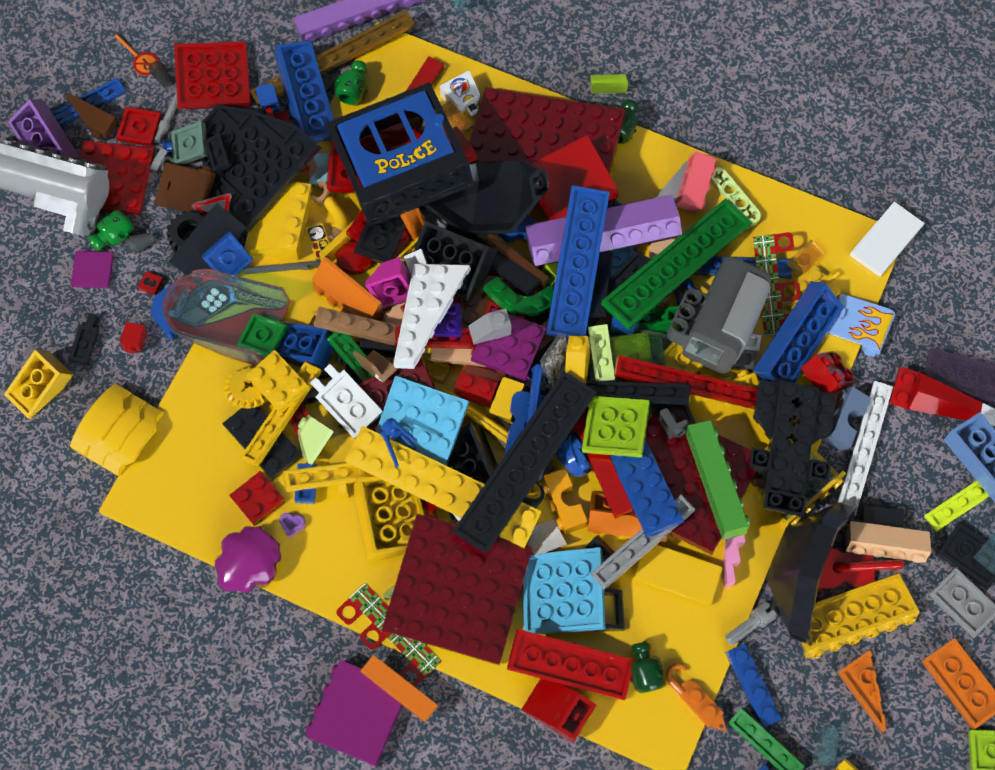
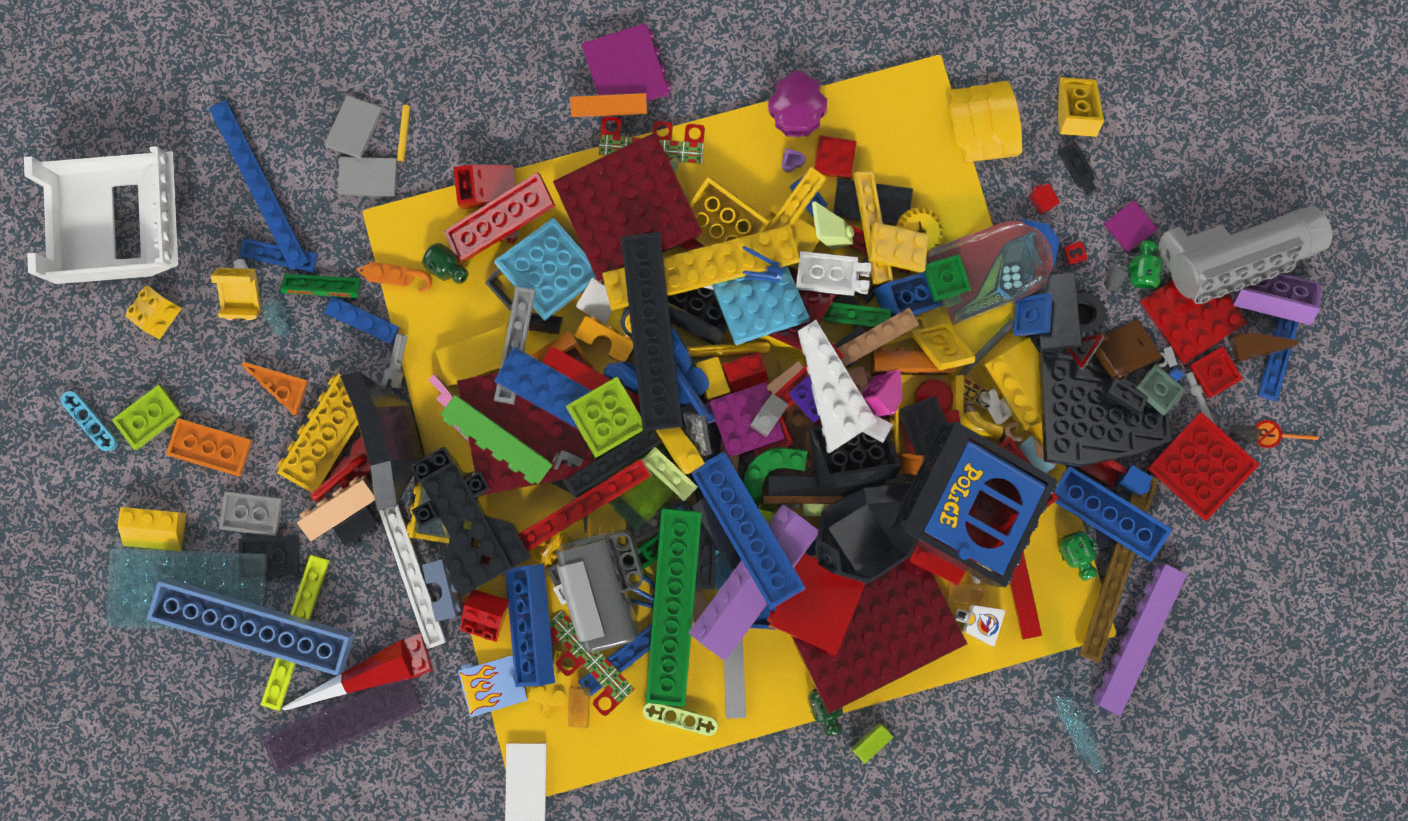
camera: 140 degrees right, 15 degrees up
medium nougat panel [353,350,397,383] -> none
coral brick [675,151,716,214] -> none
none -> yellow plate [913,324,975,371]
none -> white plate [981,389,1012,425]

